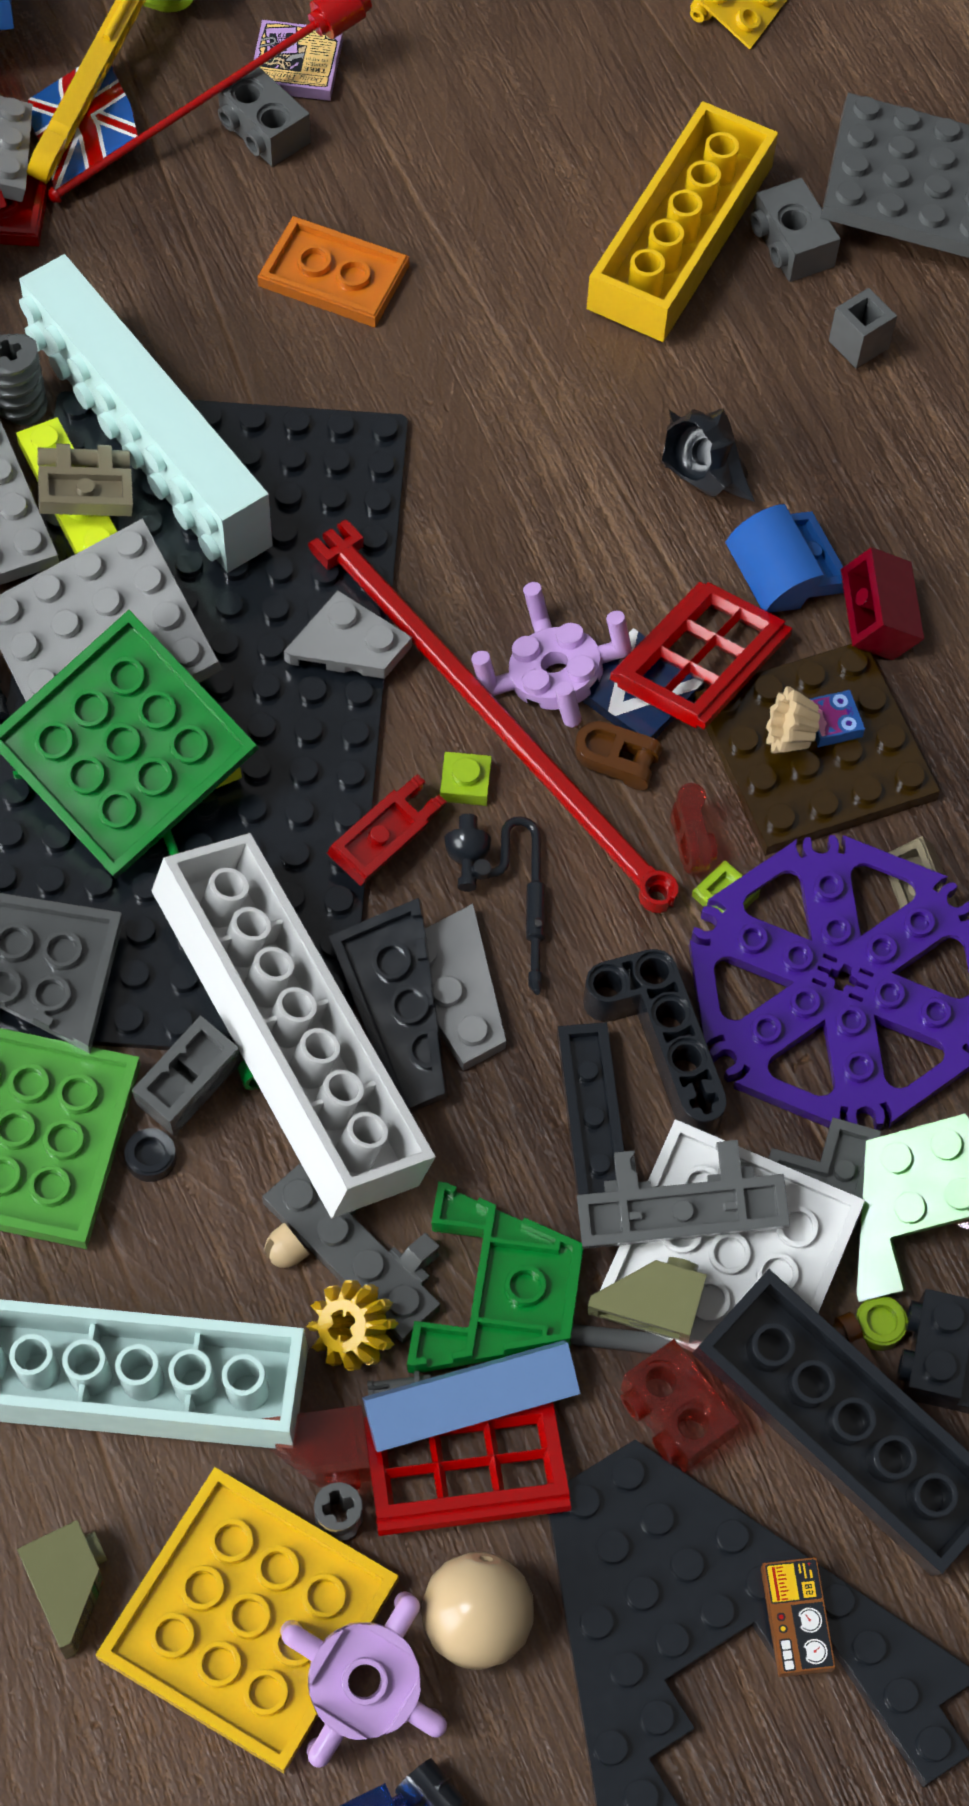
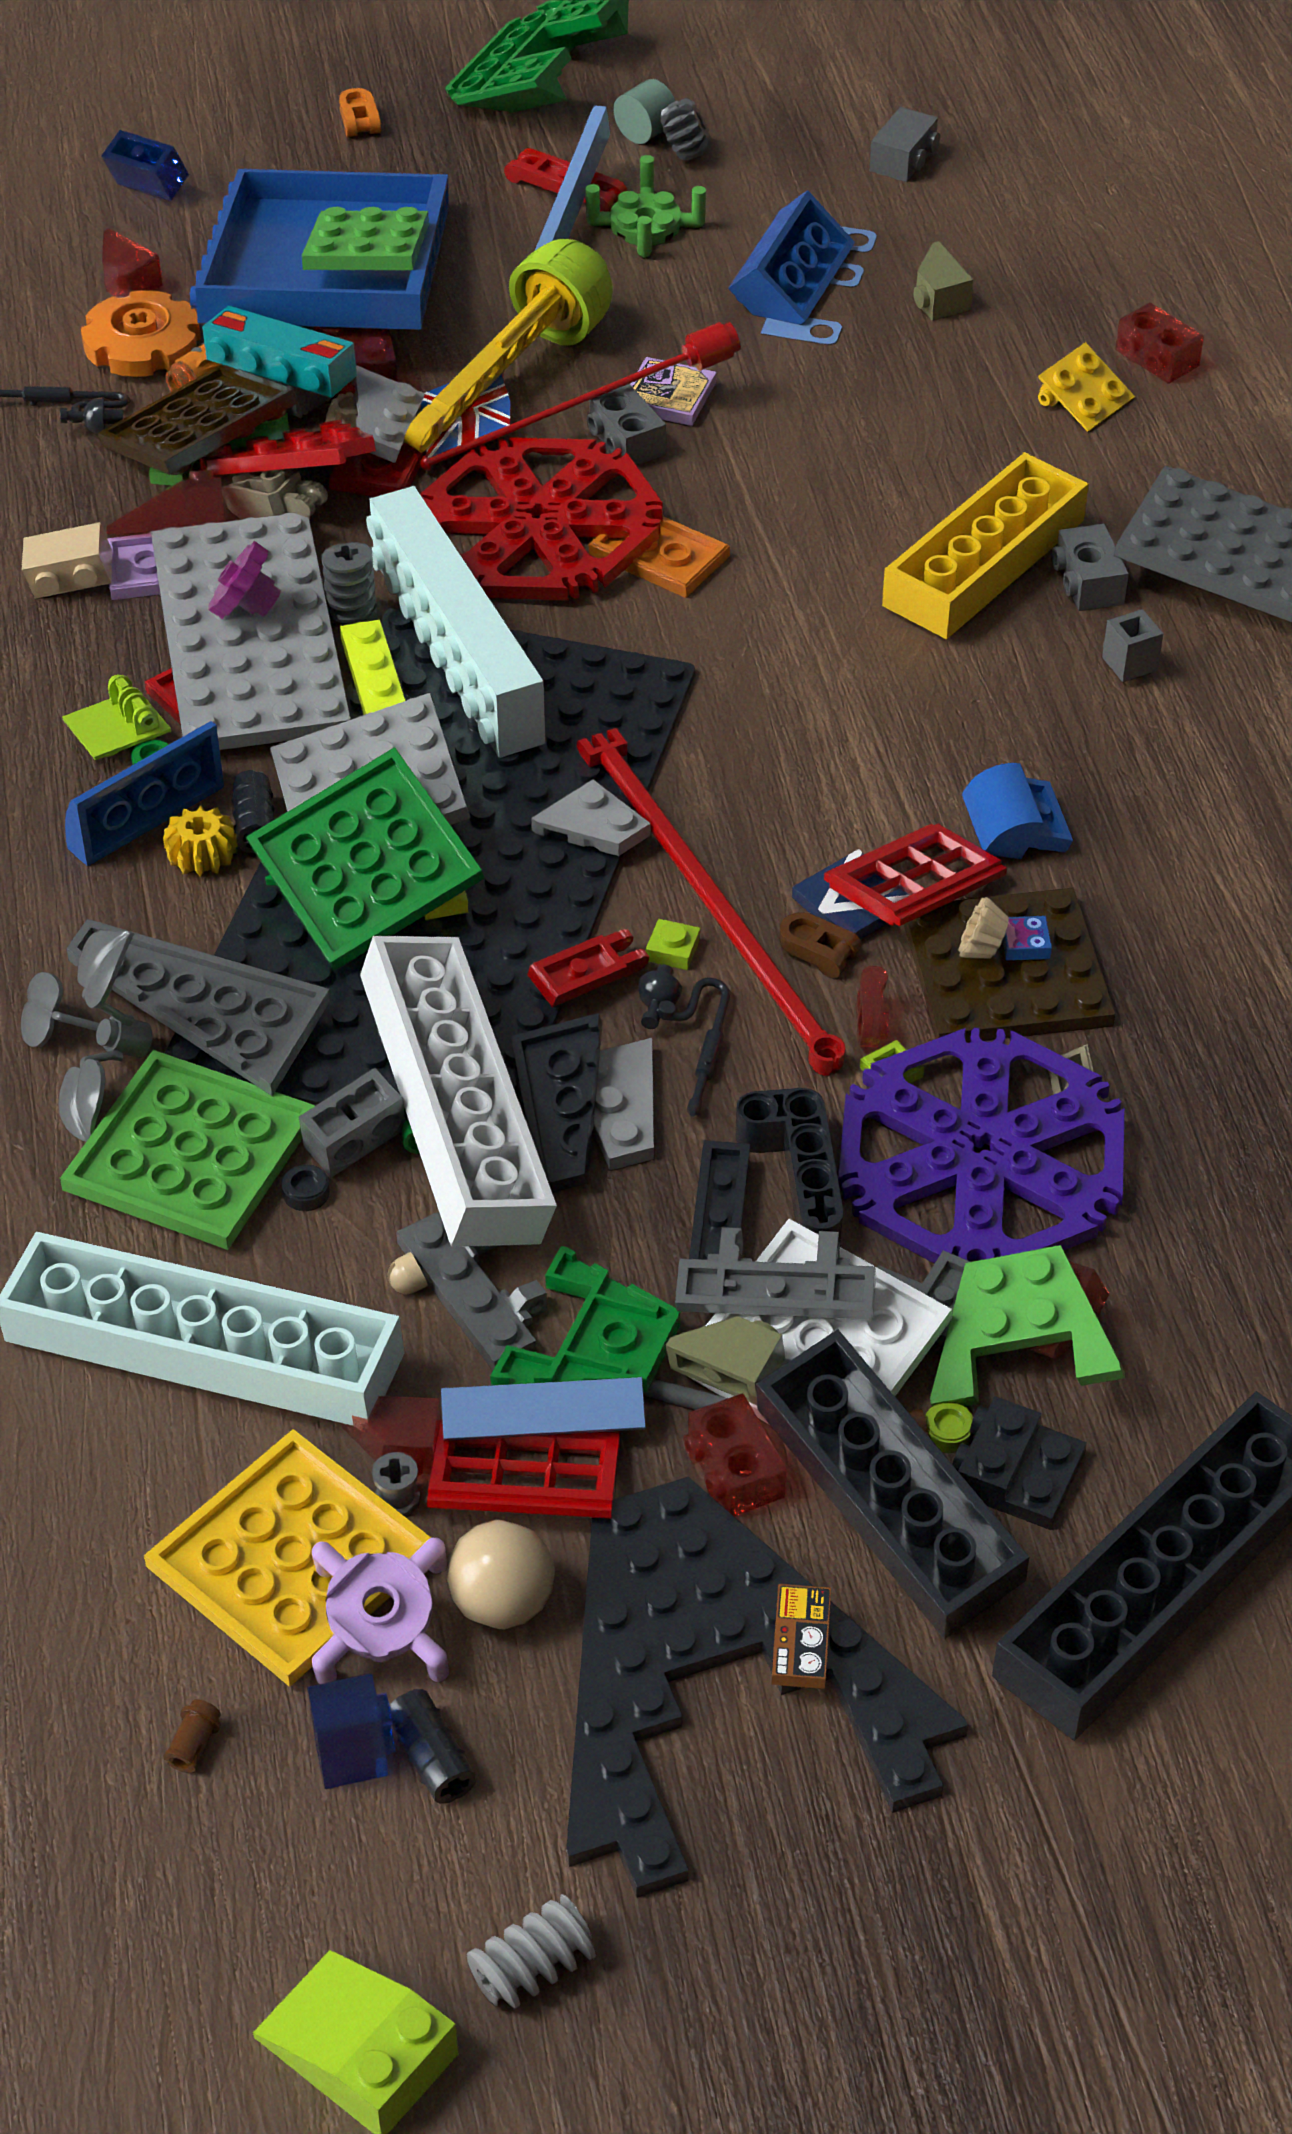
camera: 15 degrees right, 15 degrees down
olive slope [17,1520,108,1659] -> none
dark tan plate [37,443,133,516] -> none
yellow gear [306,1280,399,1371] -> none
lavender plate [471,582,632,728] -> none
black hair [661,408,755,502] -> none
dark red brick [841,547,924,660] -> none
none -> red plate [420,437,663,600]

